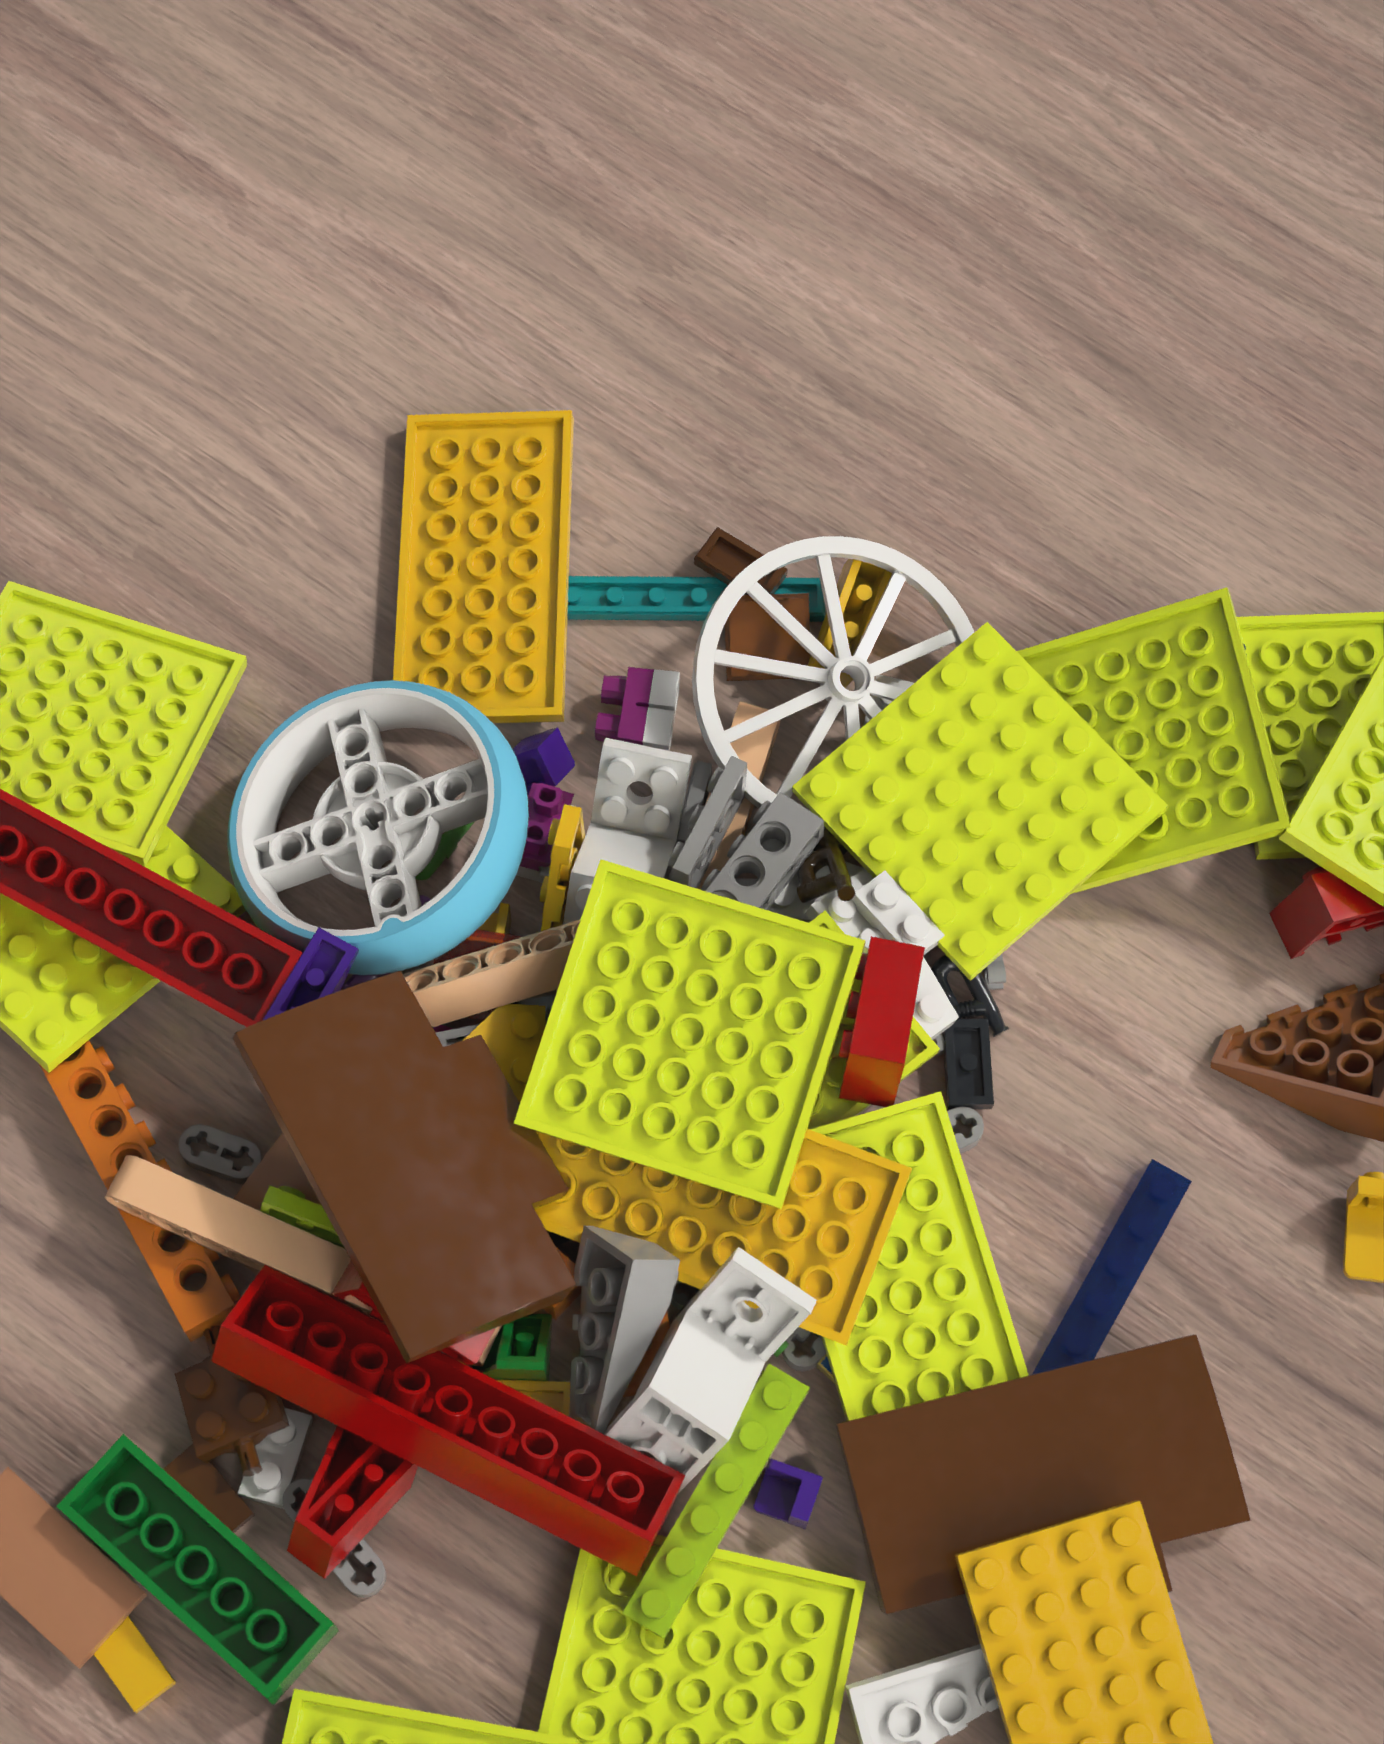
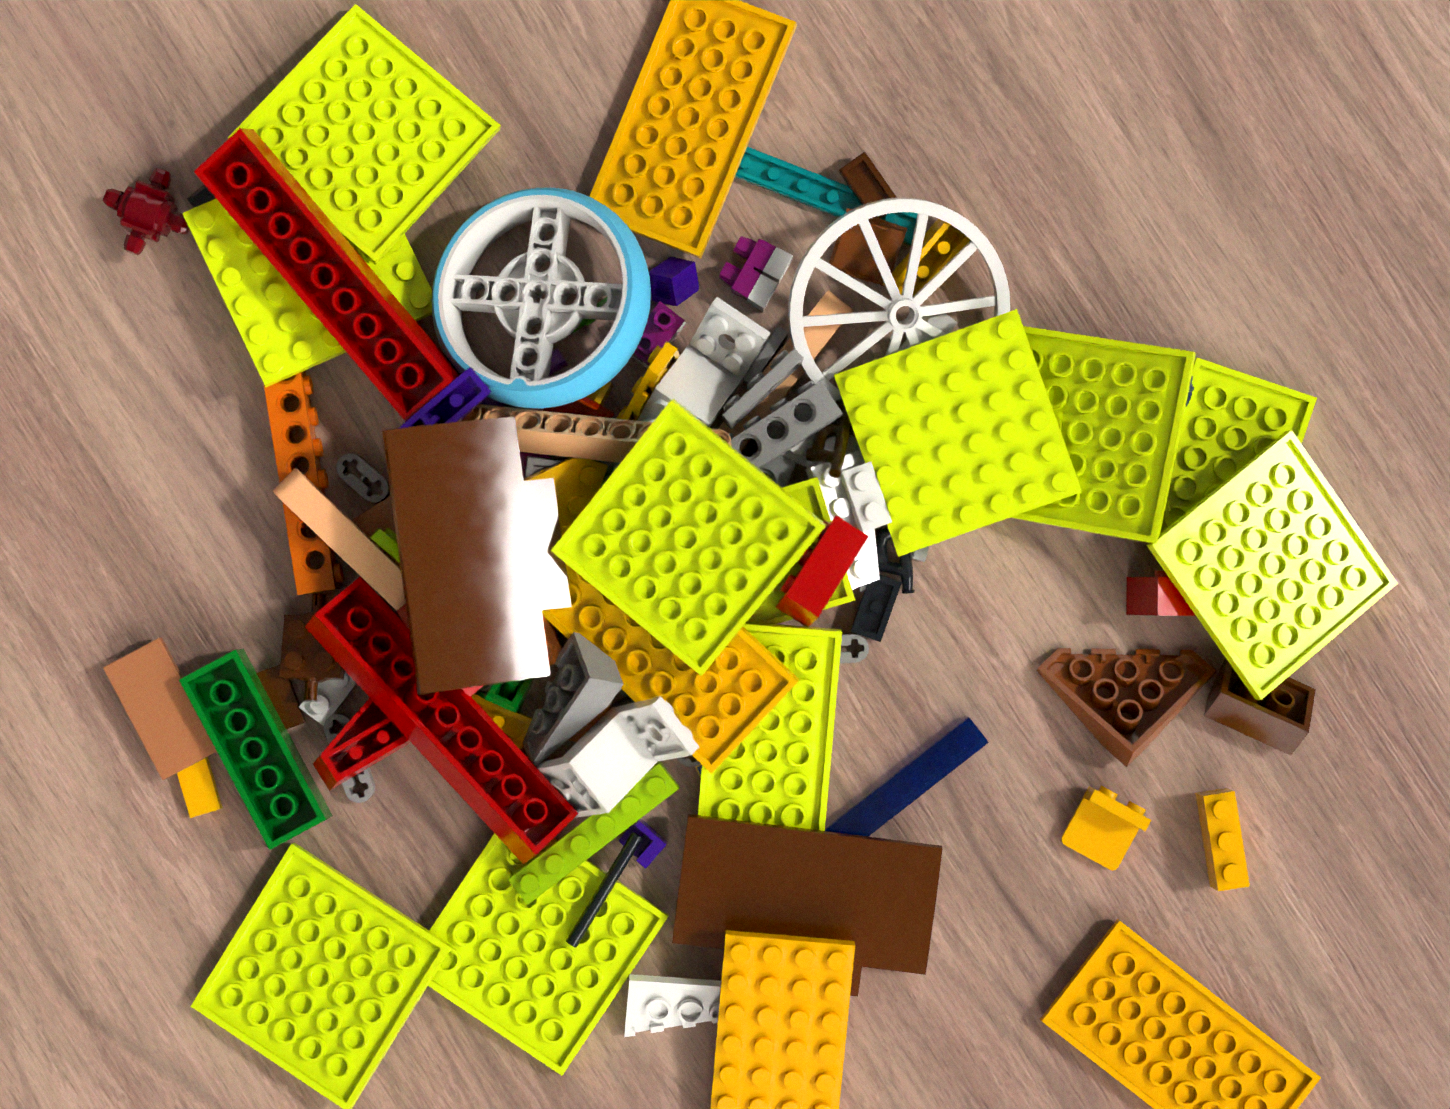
camera: 20 degrees right, 20 degrees up
none -> black bar [566,831,643,948]

